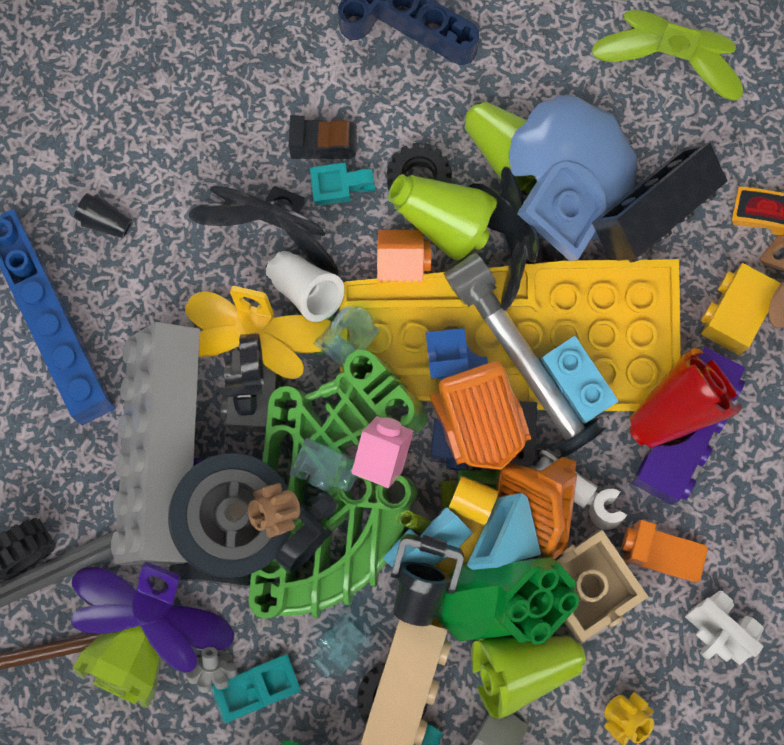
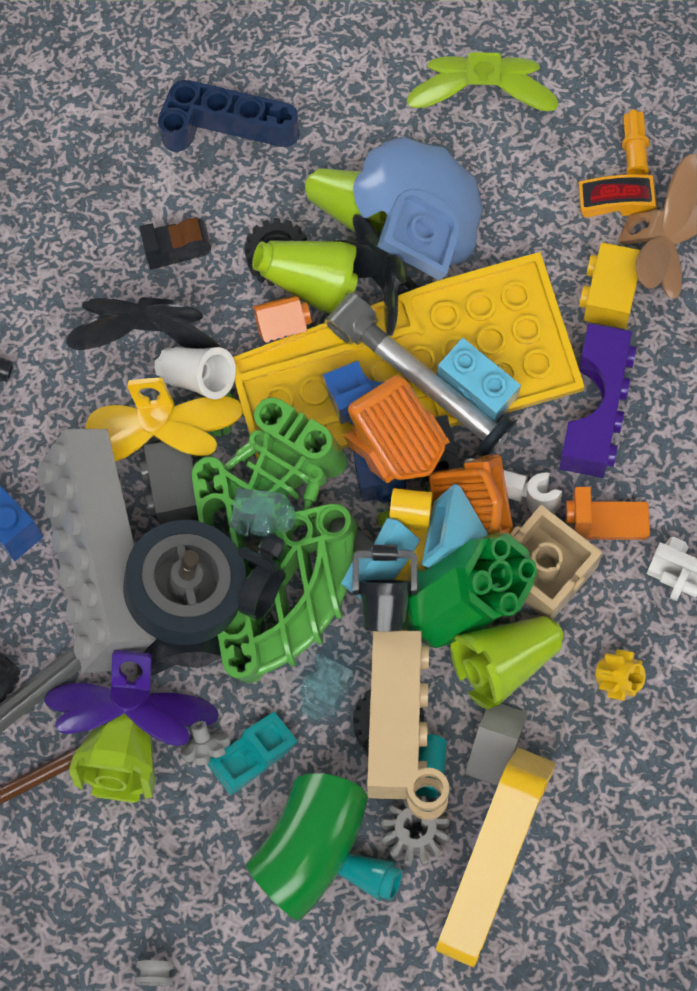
camera: 10 degrees left, 10 degrees down
black piece [222,333,265,416] -> none
medium nougat gear [248,483,300,538] -> none
teal plate [310,162,375,206] -> none
clear light blue brick [313,306,380,367] -> none
bright pink brick [352,416,414,488] -> none
lime piece [396,510,431,534] -> none
black brick [592,143,728,263] -> none
red cone [629,347,742,448] -> none

